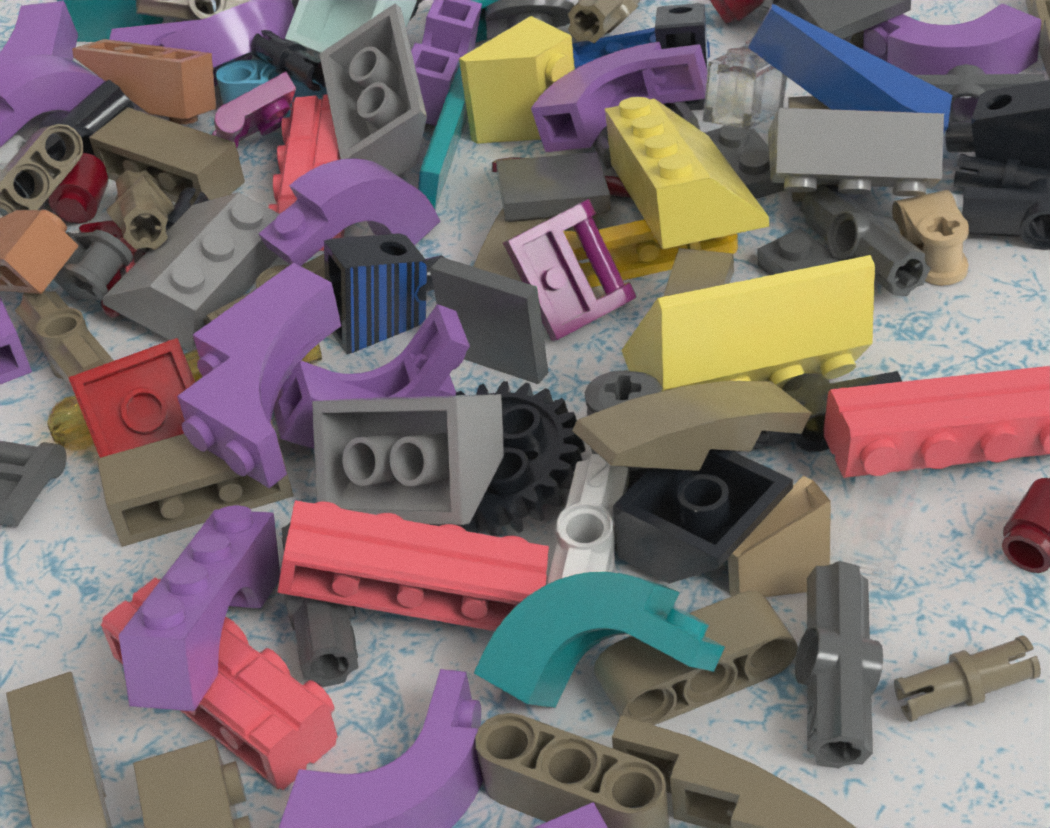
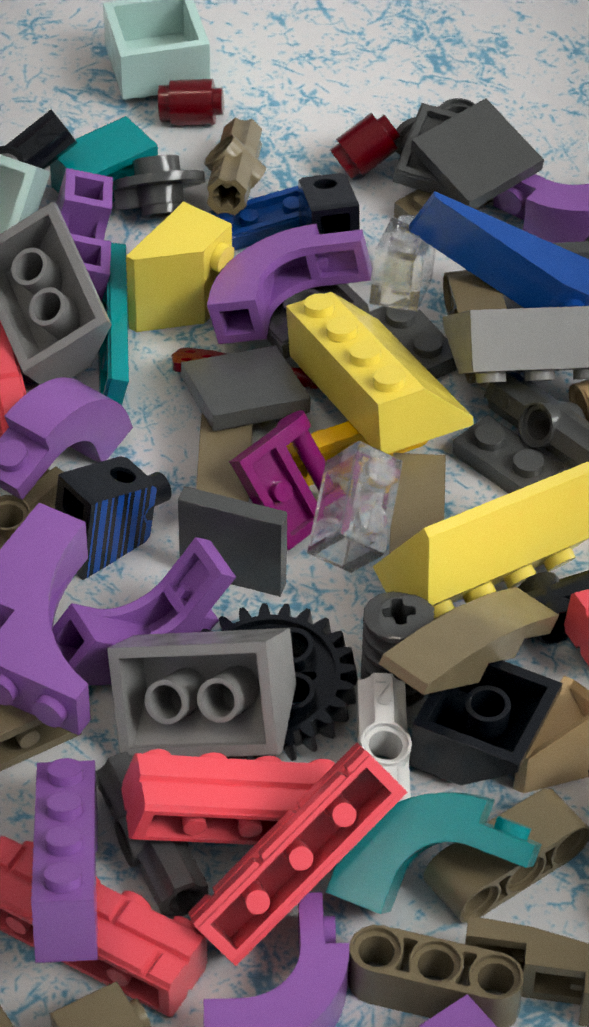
camera: 20 degrees left, 5 degrees up
none -> coral brick [188,742,408,966]
none -> clear brick [307,441,403,573]

